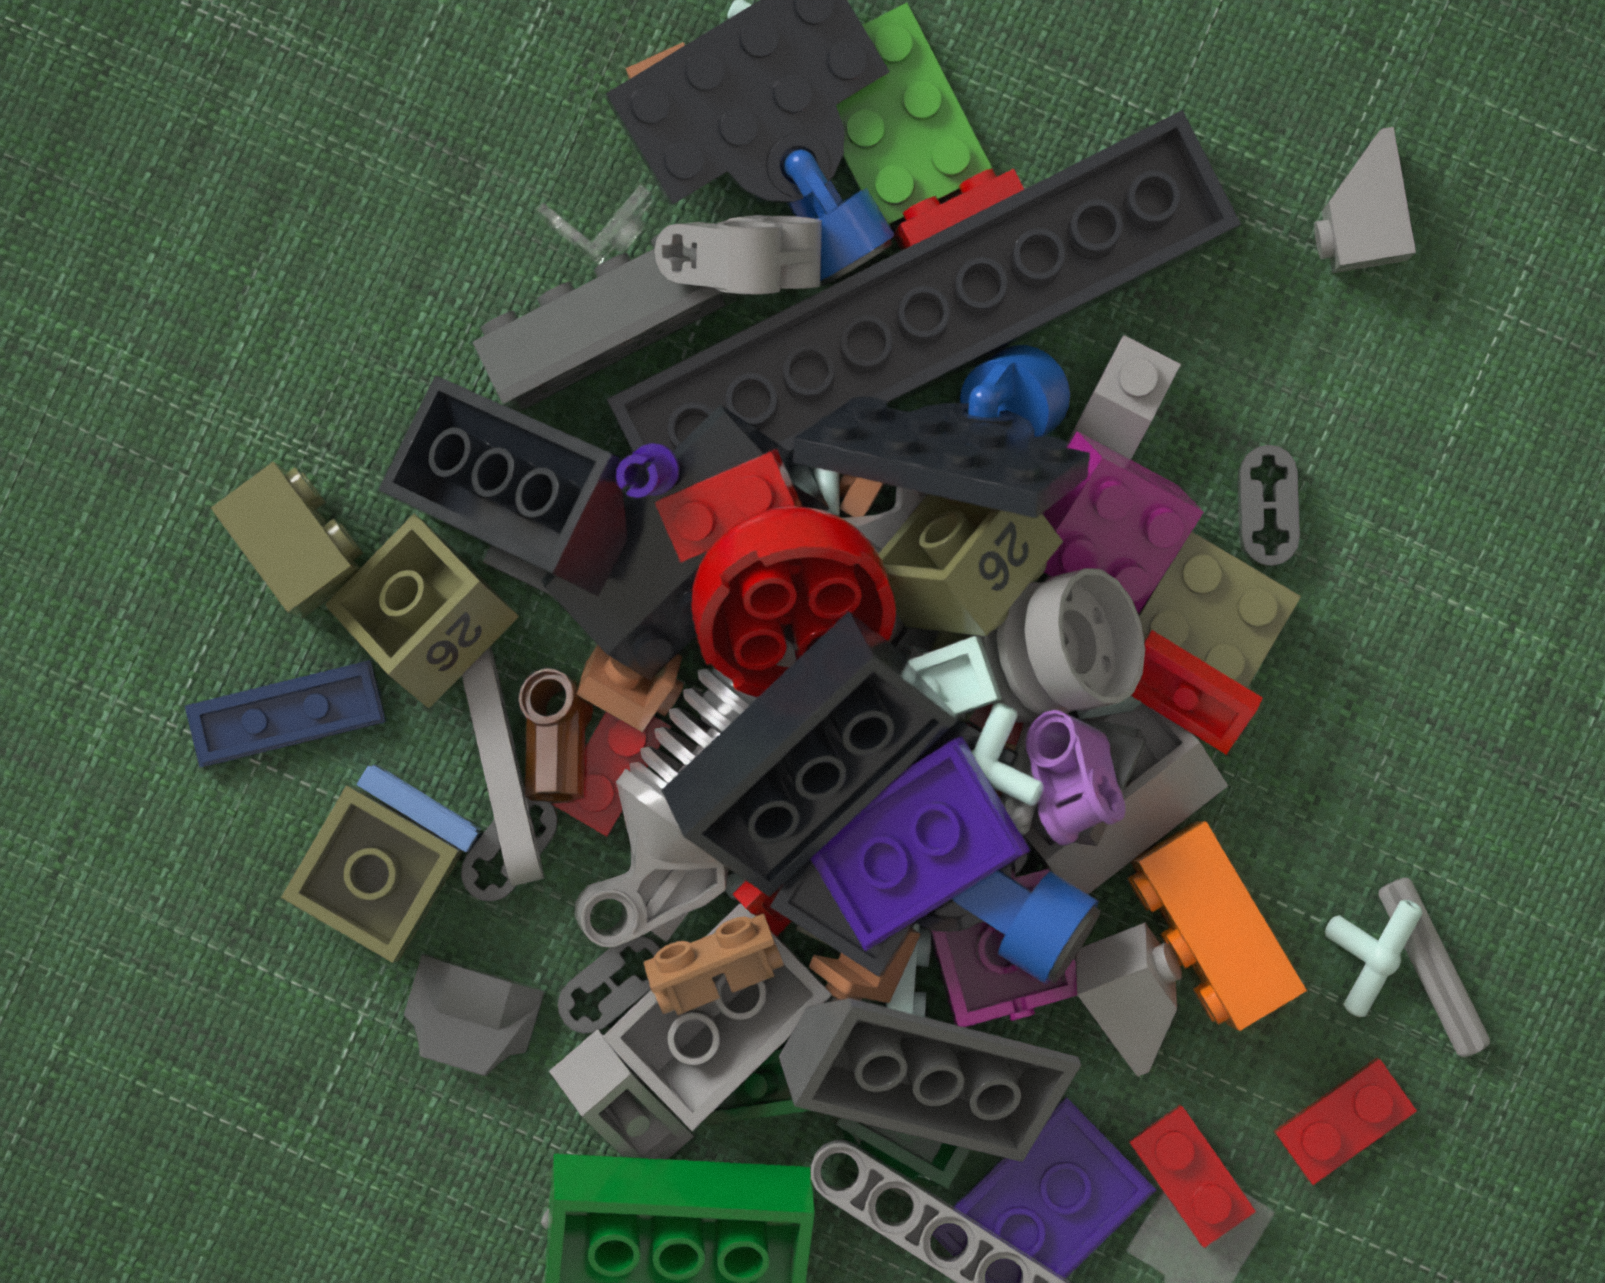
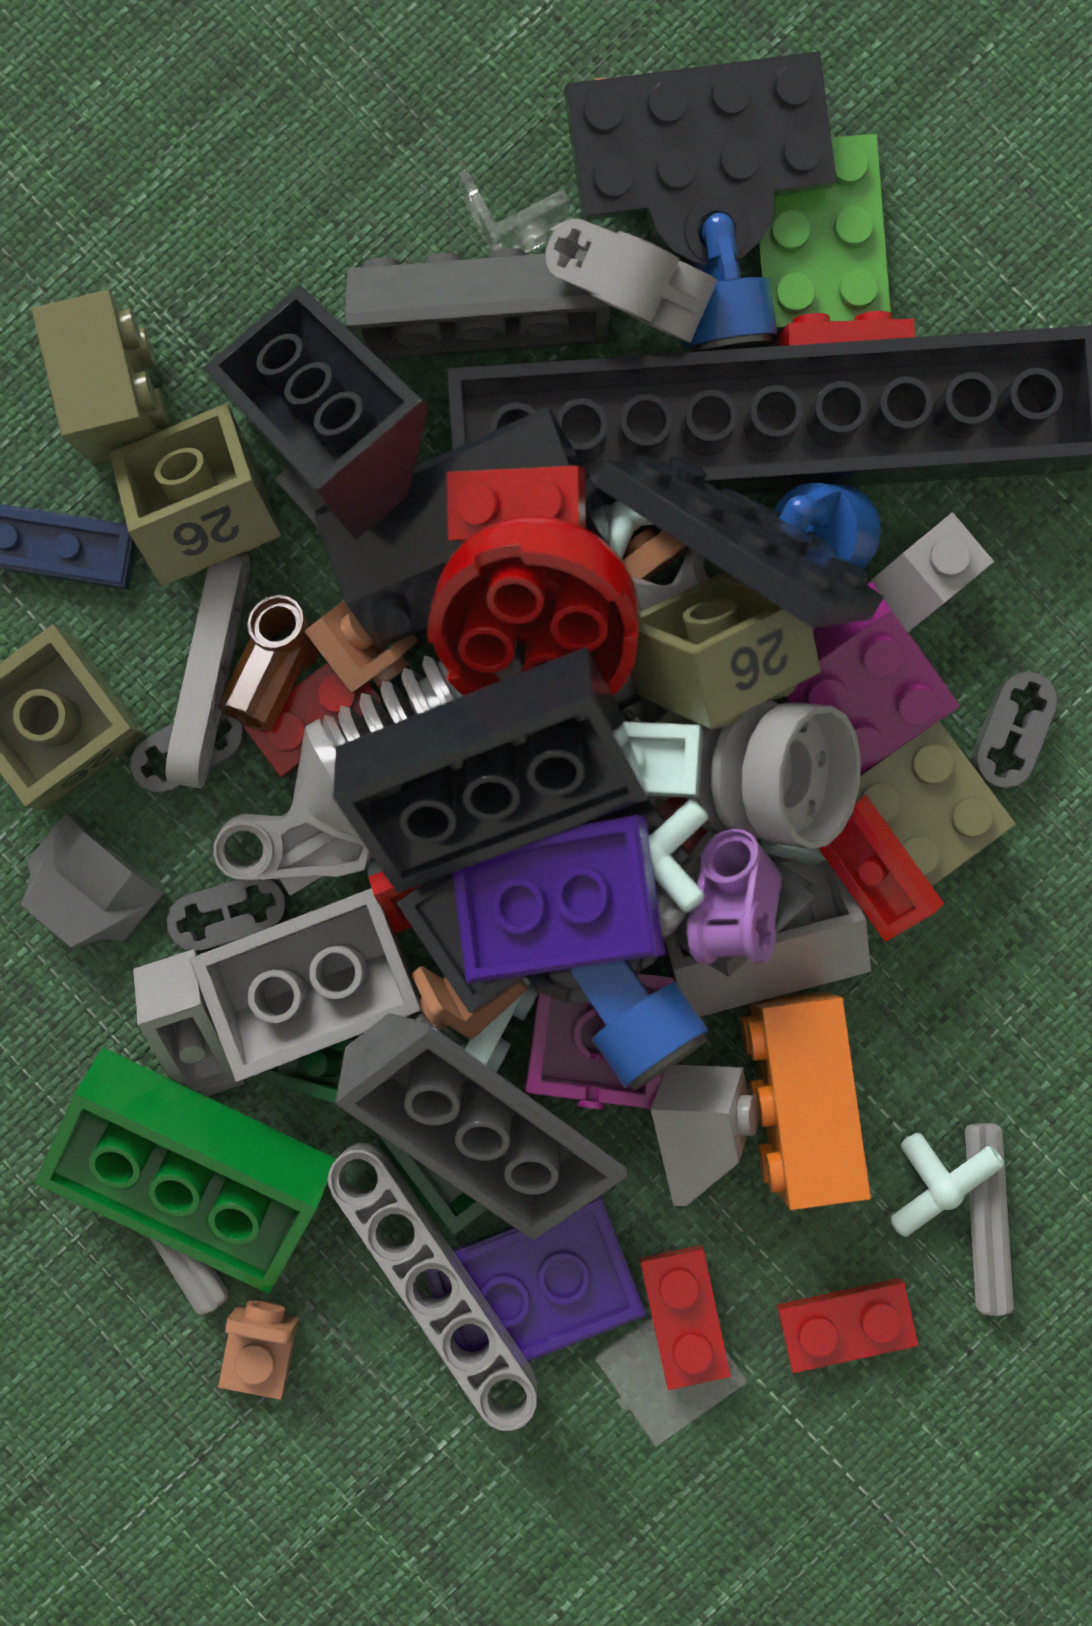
camera: 25 degrees right, 0 degrees up
medium blue tile [356,765,482,852] -> none
dark purple pin [616,443,680,498] -> none
medium nougat hinge [643,913,784,1016] -> none

